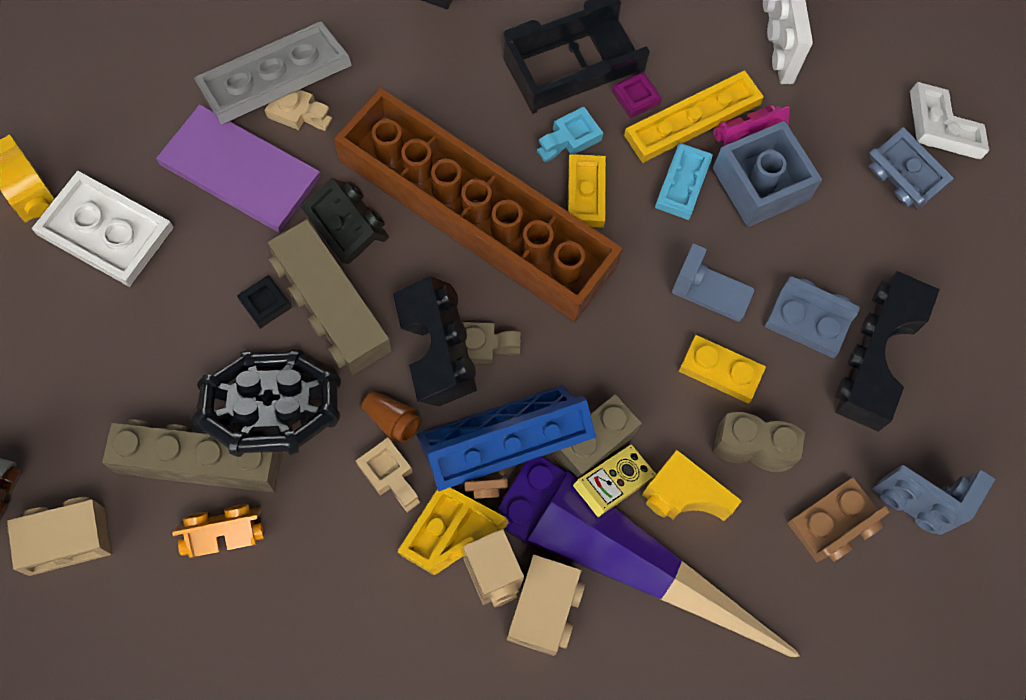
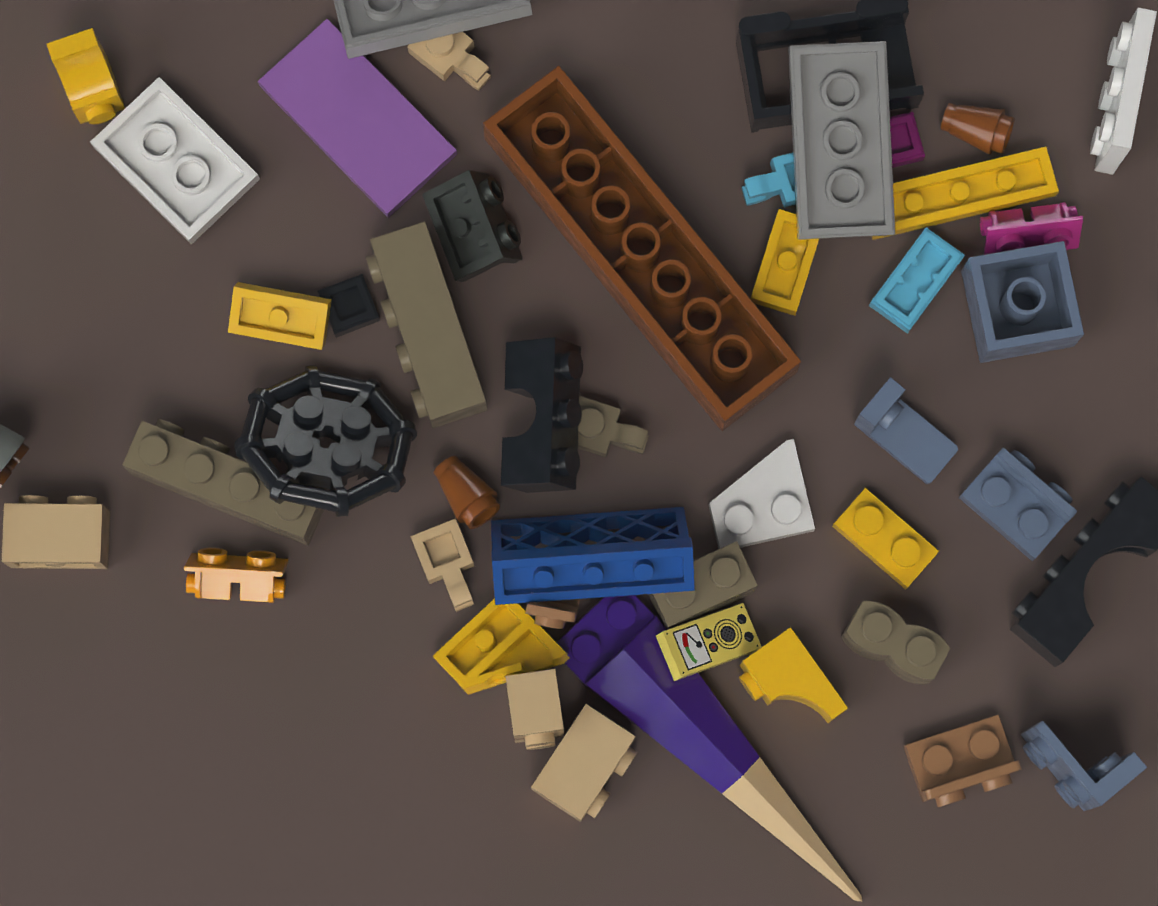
camera: 20 degrees right, 10 degrees up
none -> yellow plate [228,282,332,350]
none -> white wing [709,439,815,549]
none -> light grey tile [788,41,895,240]
none -> dark orange cone [941,103,1015,155]

